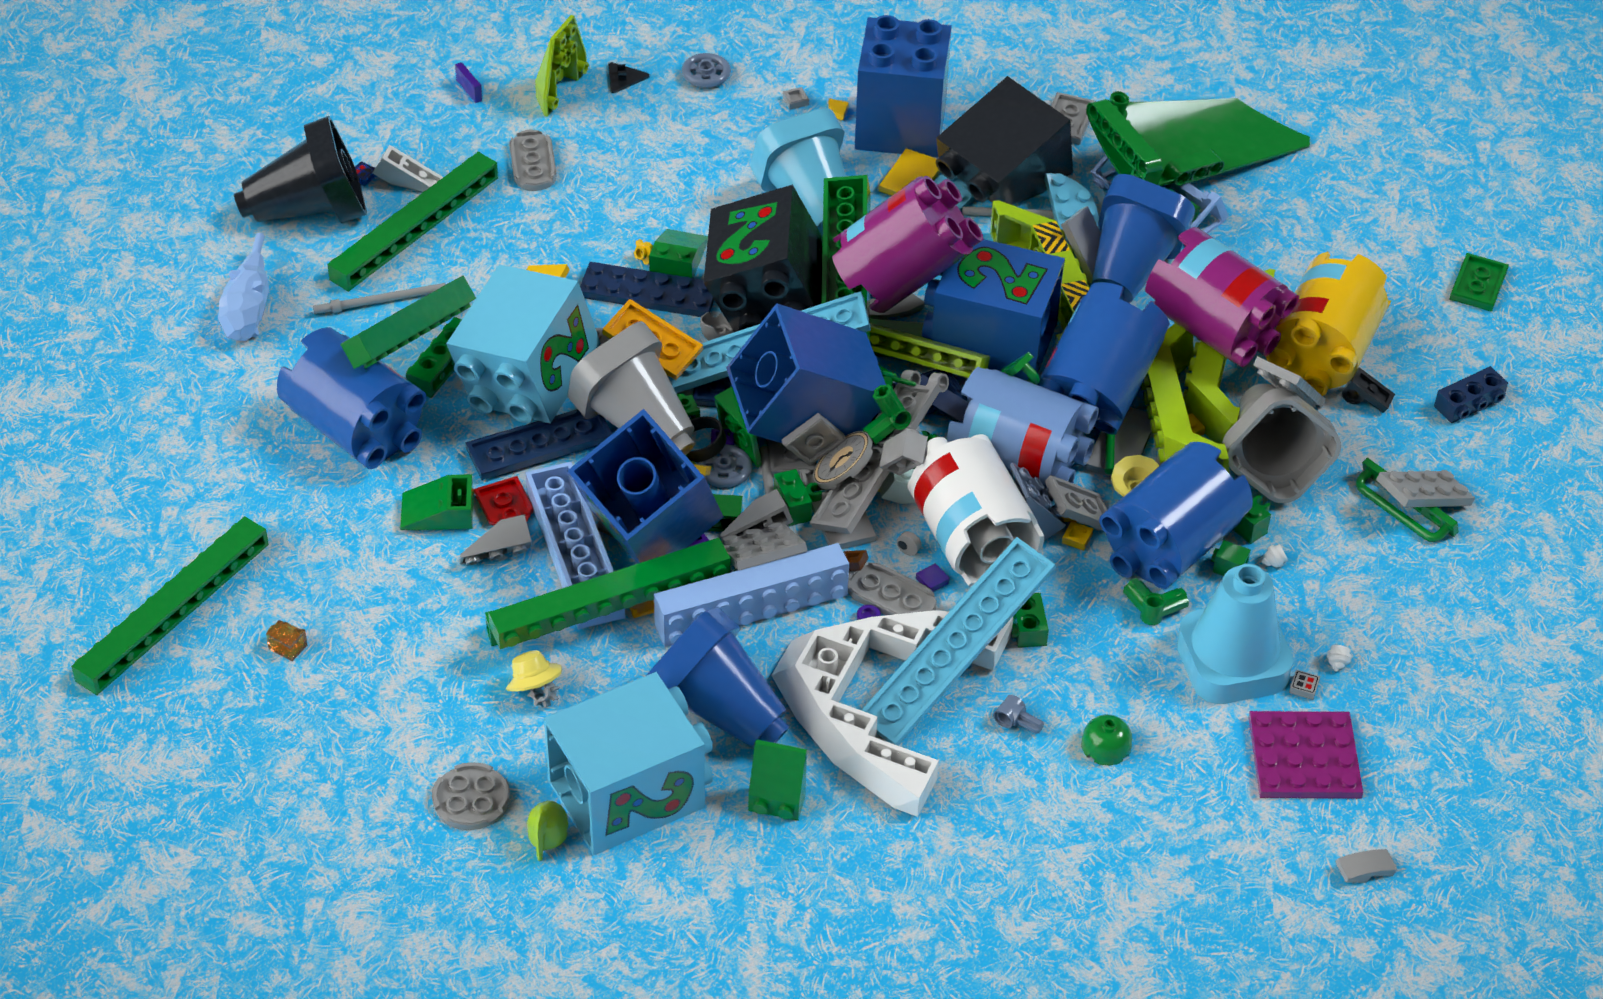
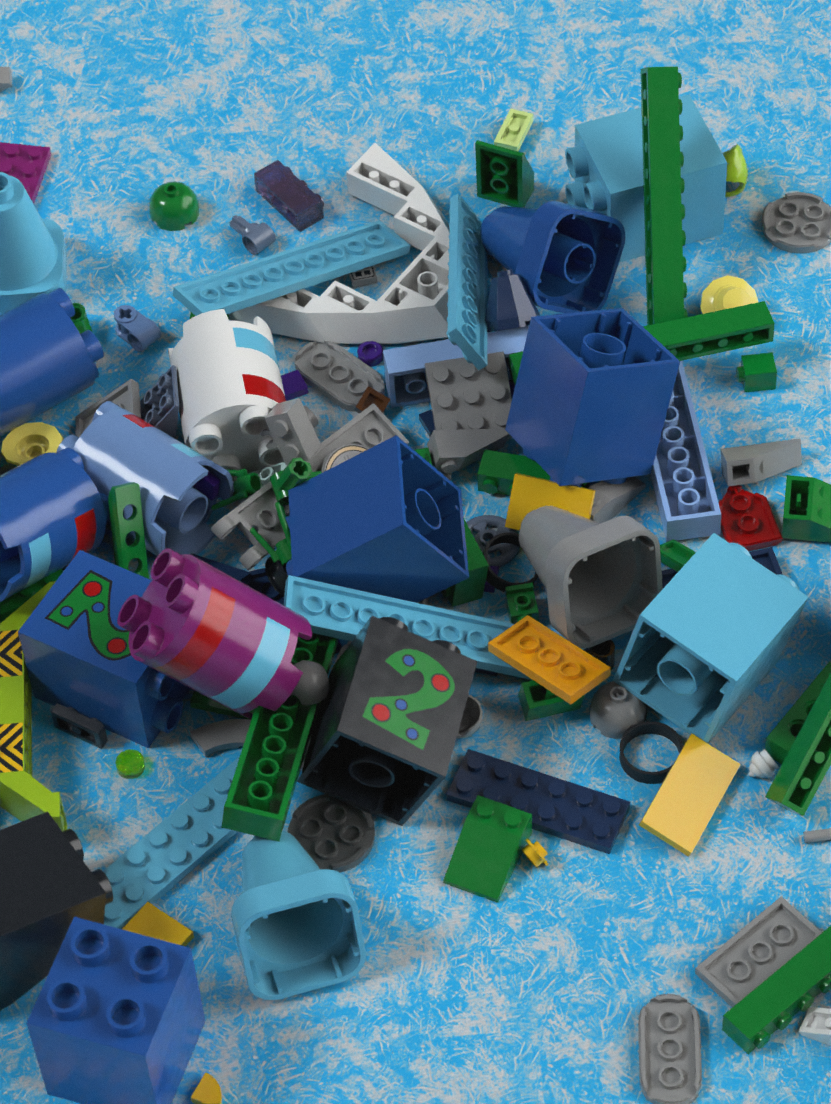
camera: 165 degrees left, 5 degrees up
none -> medium blue piece [114,305,161,352]
none -> clear purple brick [254,160,324,232]
none -> light grey hair [290,660,330,705]
none -> medium azure plate [446,193,487,370]
none -> dark blue cone [485,270,540,333]
none -> yellowish green plate [494,108,534,152]
none -> green brick [640,66,688,325]
none -> green tile [660,539,696,572]
none -> light grey plate [695,896,822,1007]

